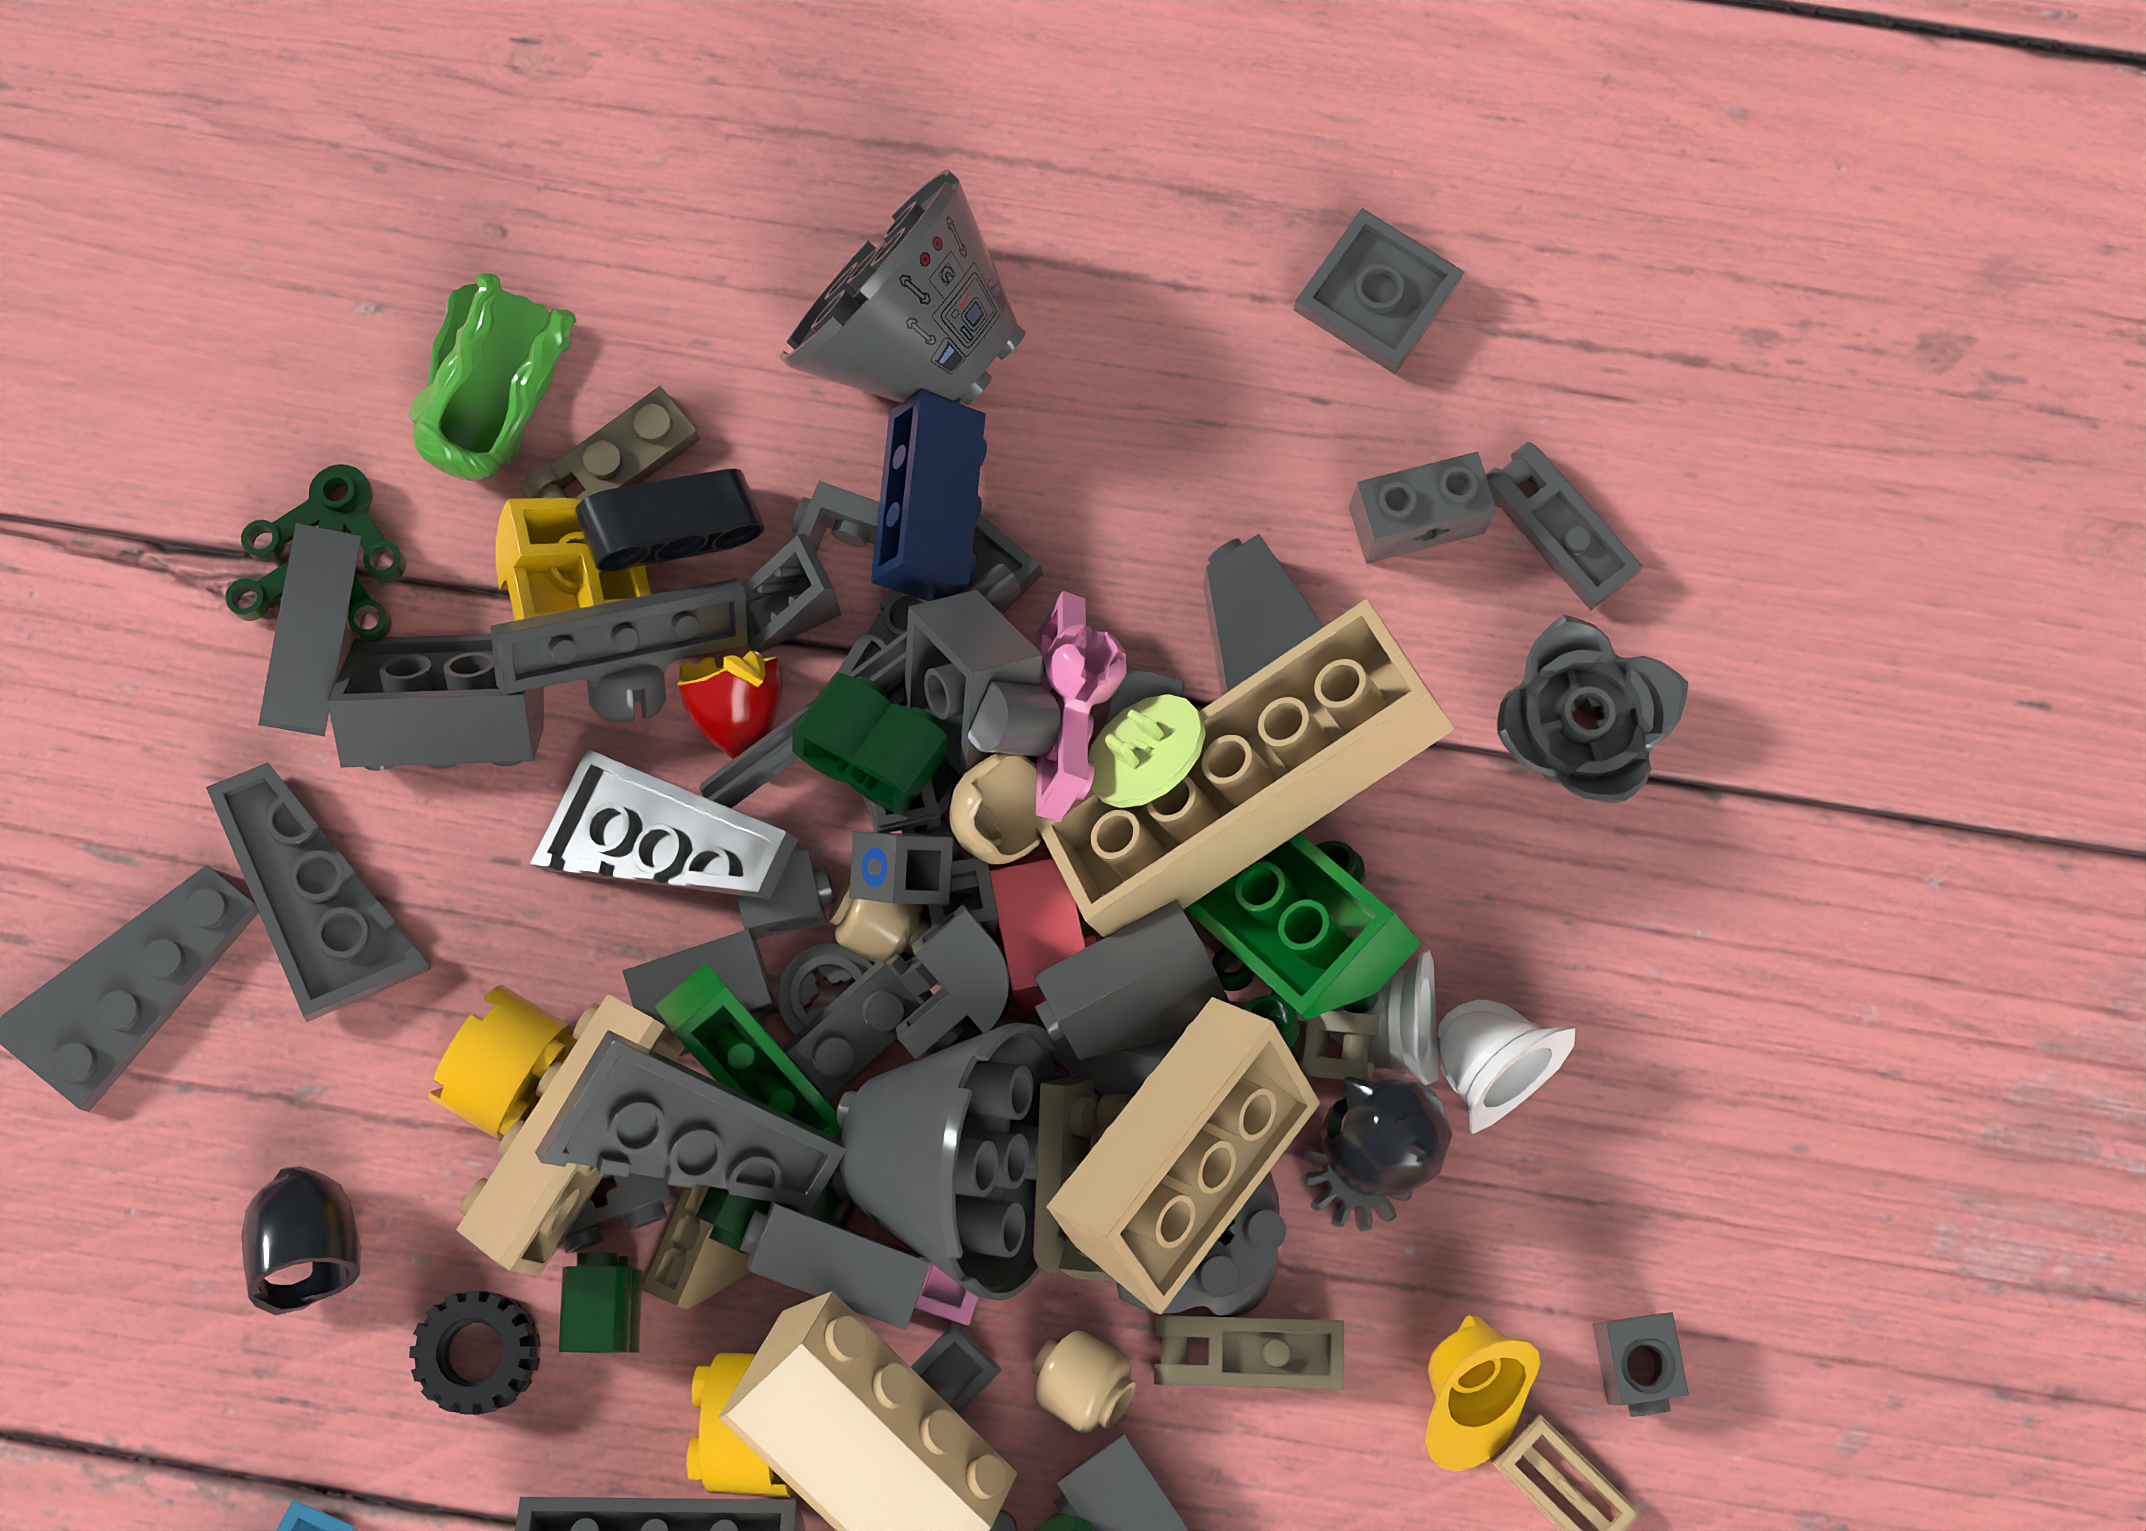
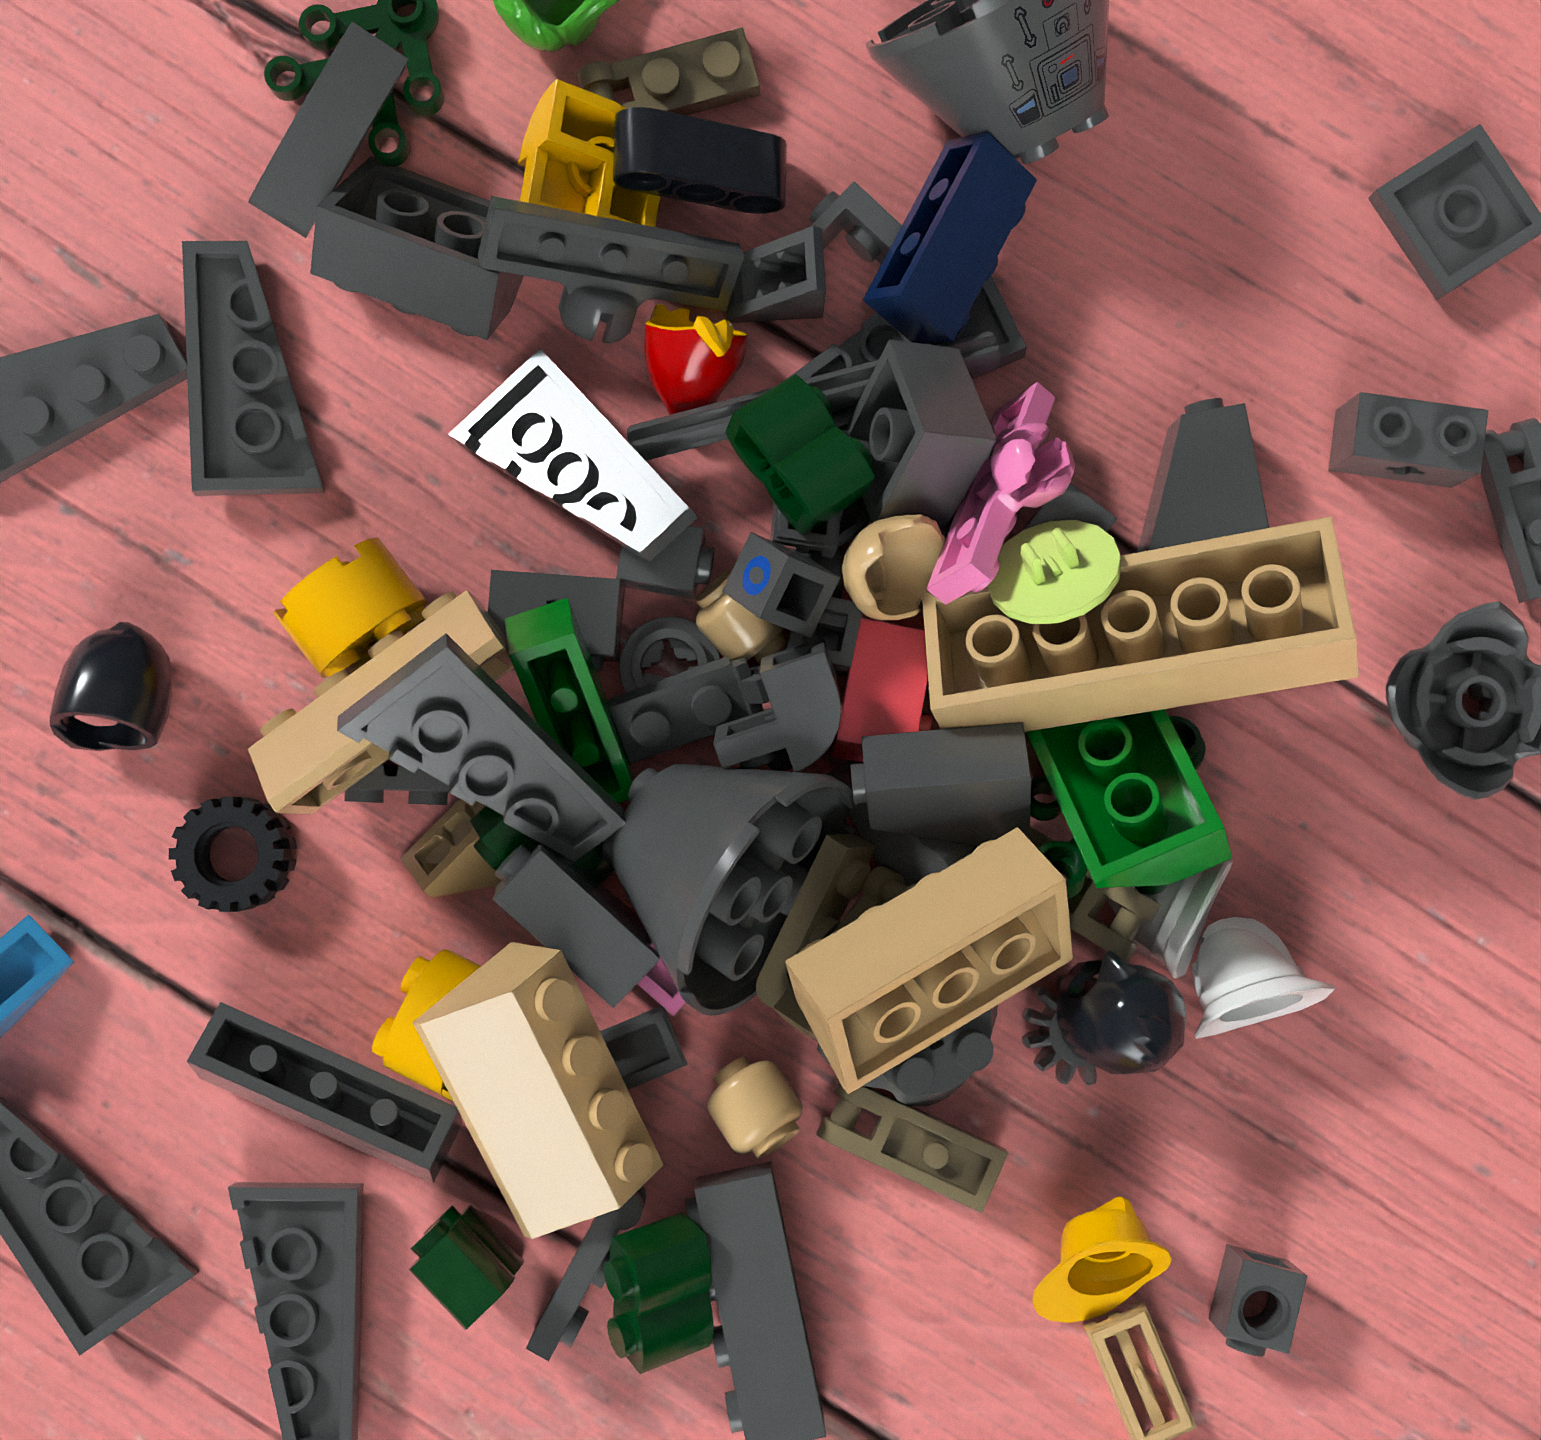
camera: 20 degrees right, 10 degrees up
dark green brick [559,1253,642,1353] -> none
dark grey brick [967,681,1060,756] -> none

